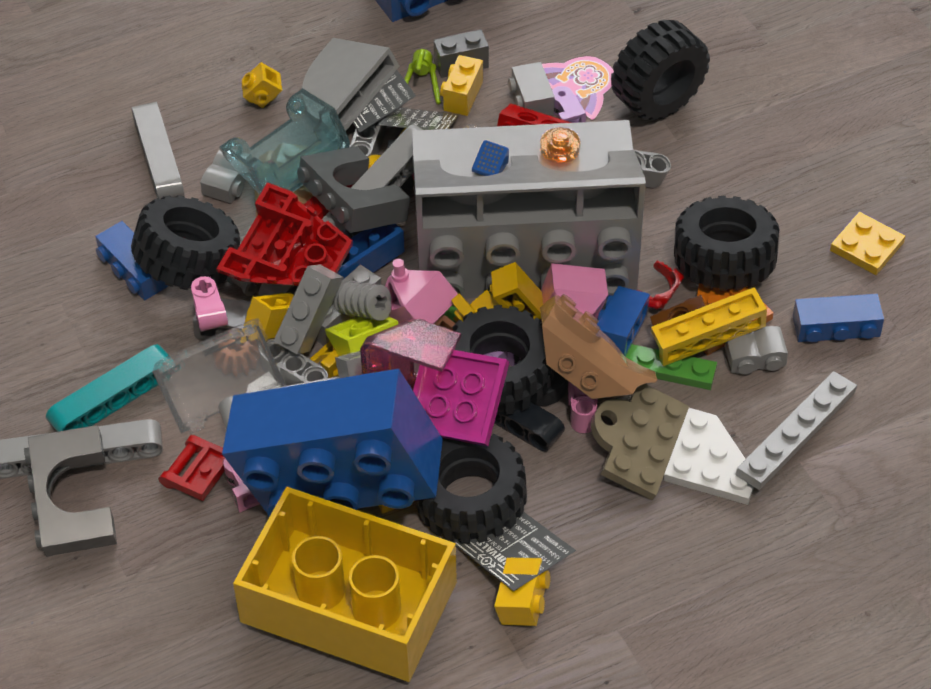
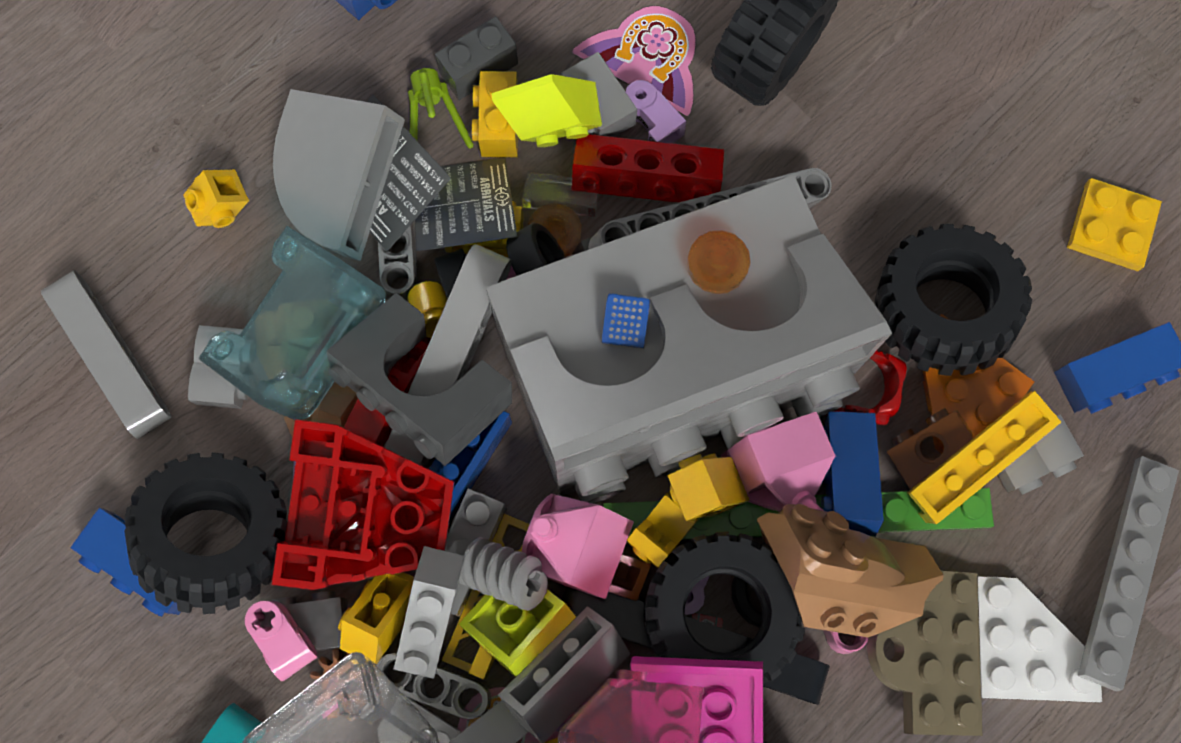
camera: 20 degrees left, 25 degrees up
none -> neon yellow slope [491,74,602,147]

